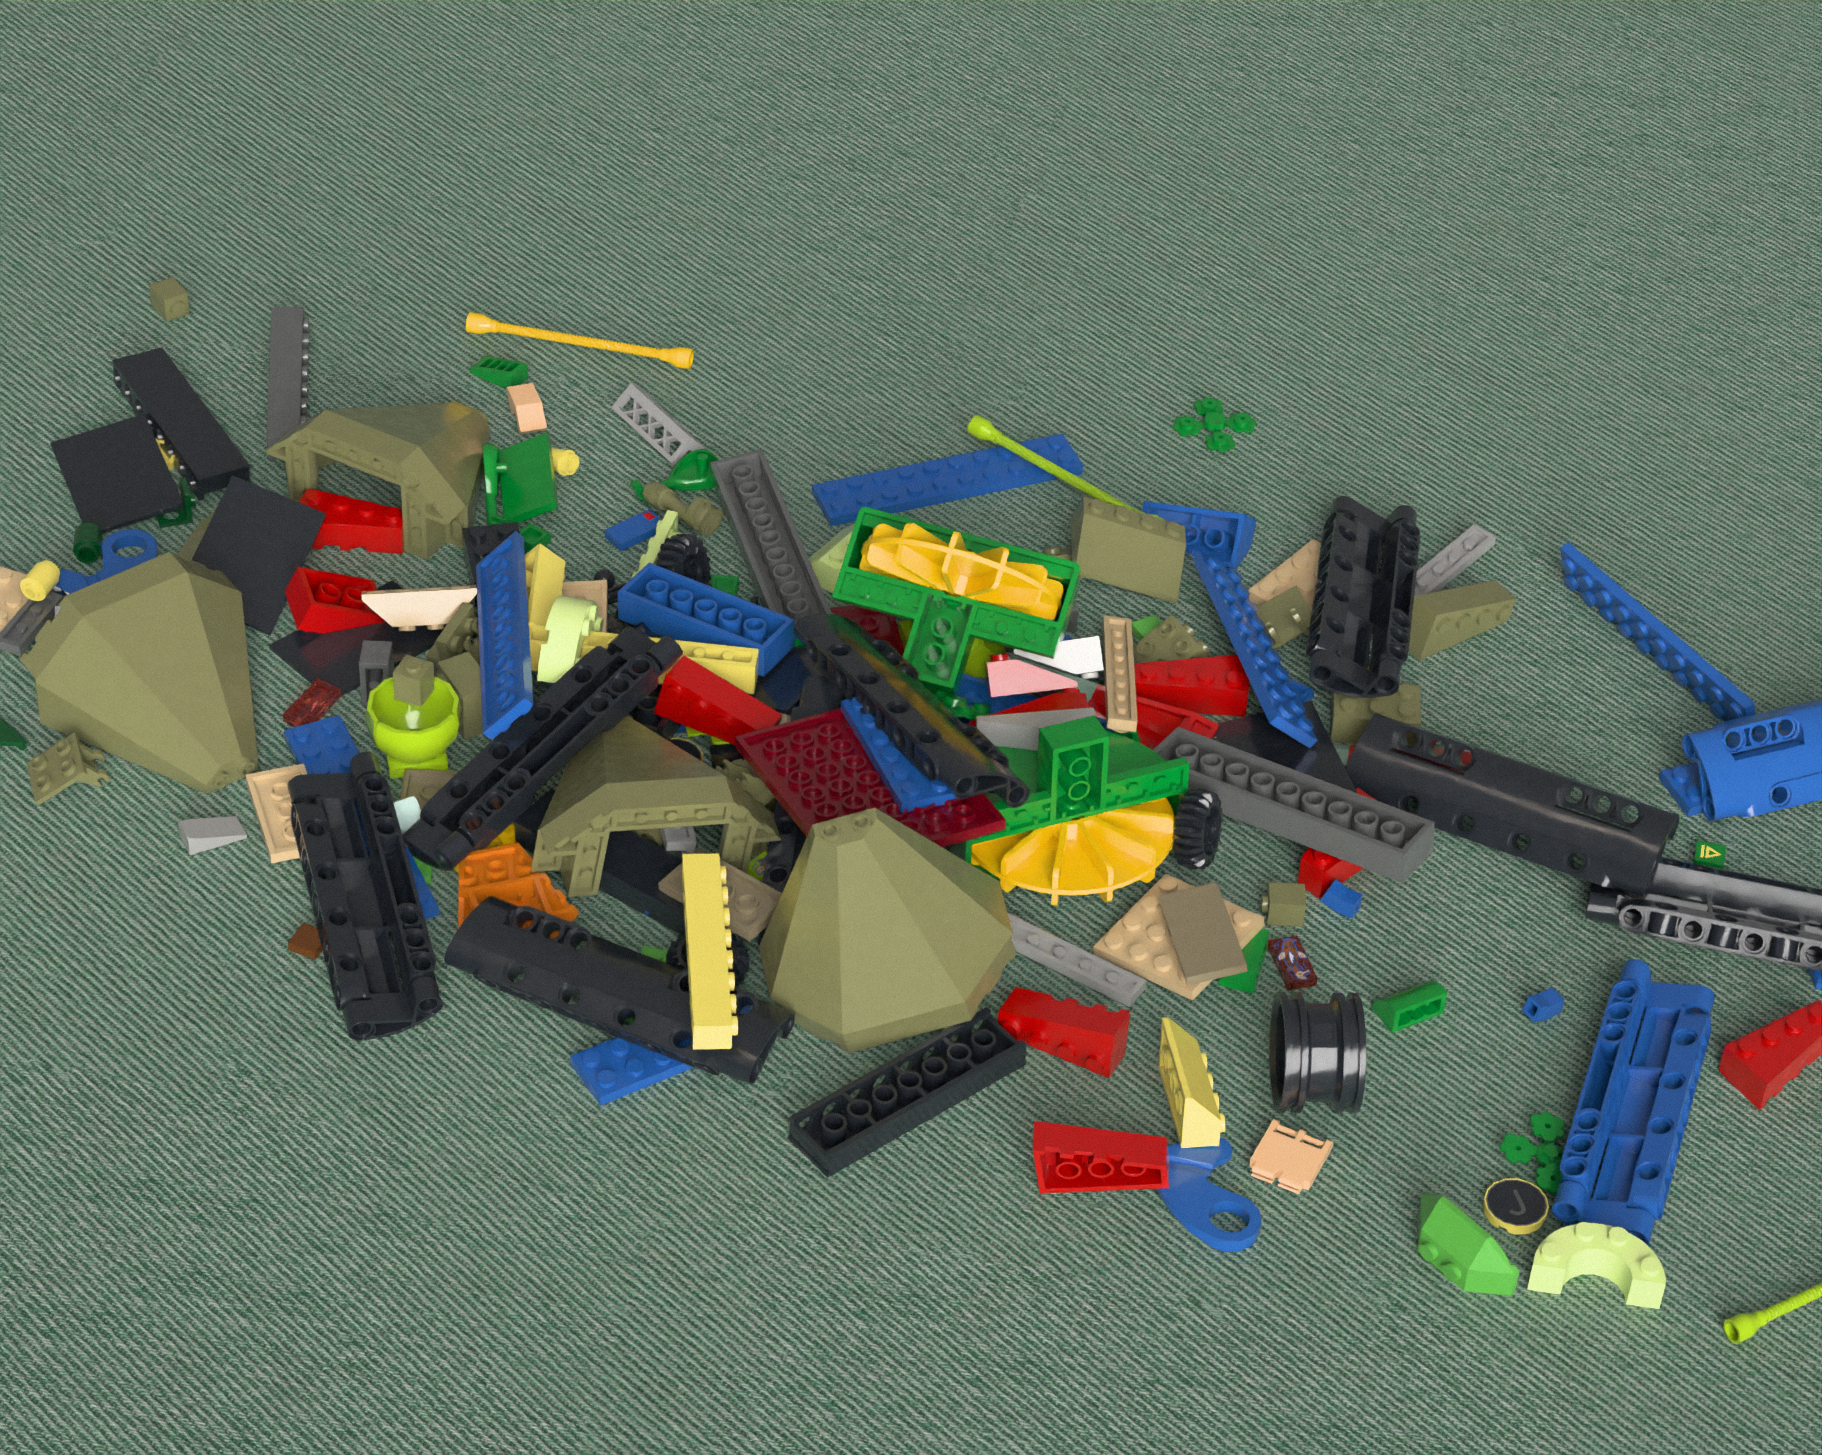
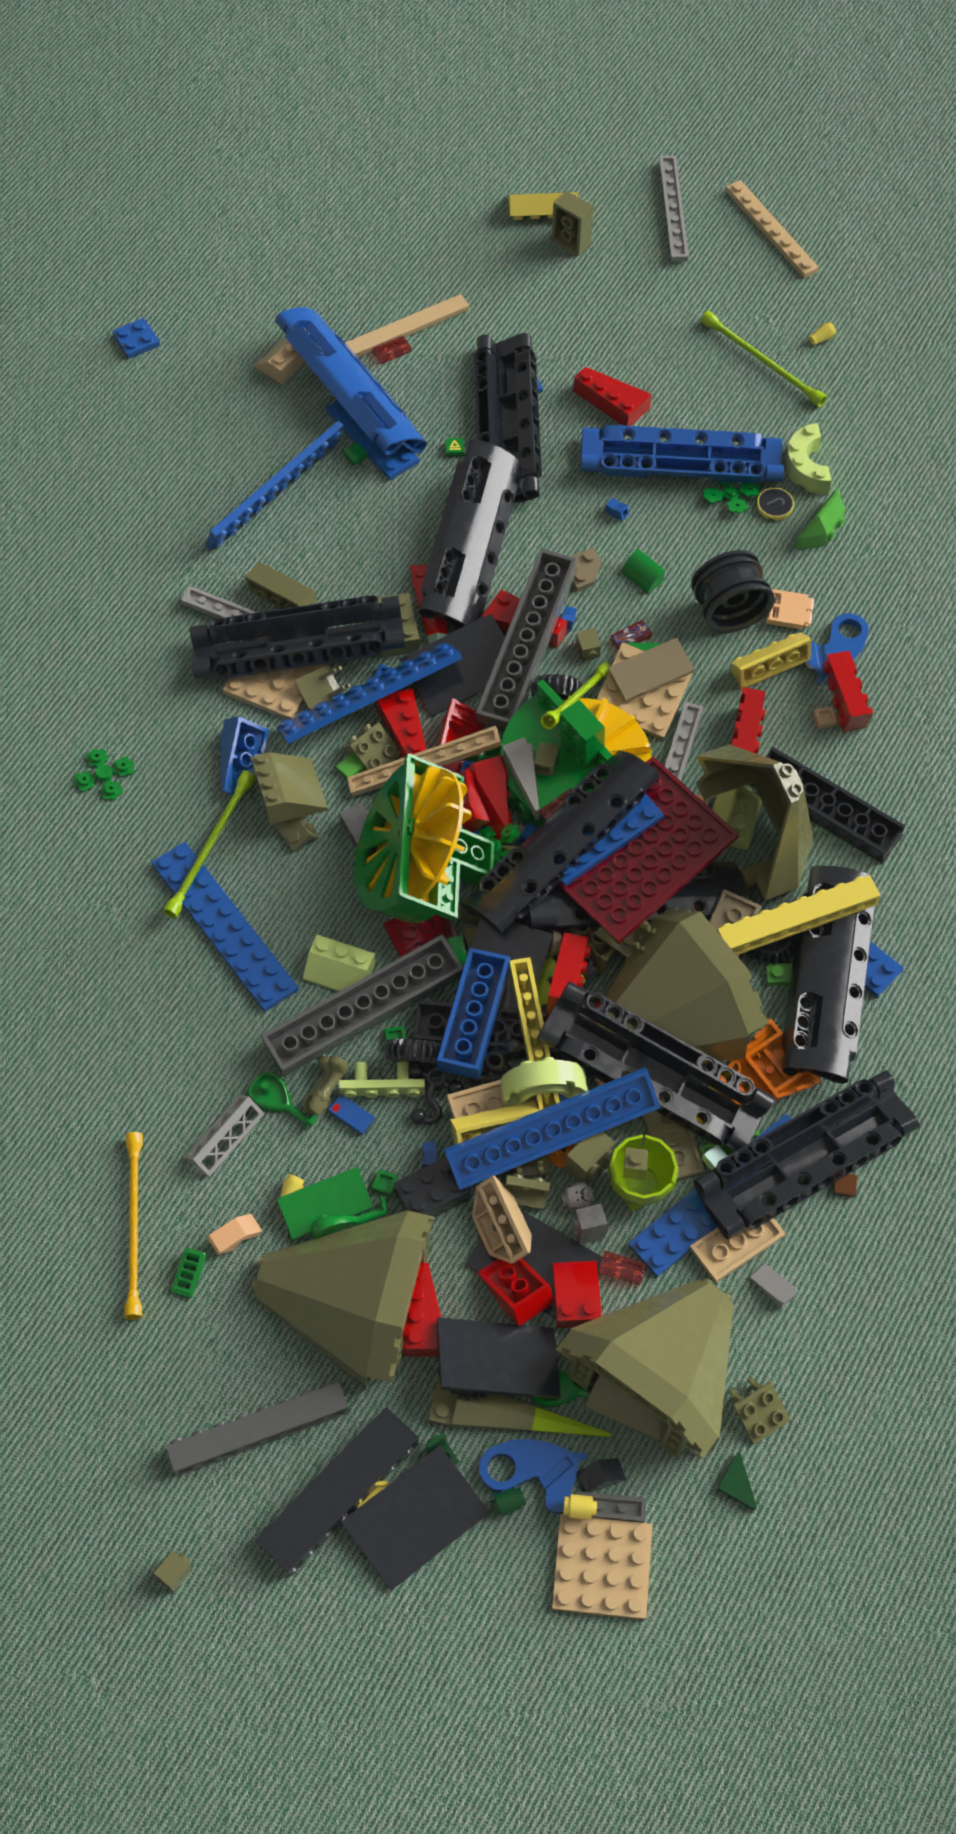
camera: 105 degrees left, 20 degrees up
none -> lime hose [541,662,612,729]
none -> red slope [553,1261,602,1328]
none -> dark tan plate [570,548,602,592]

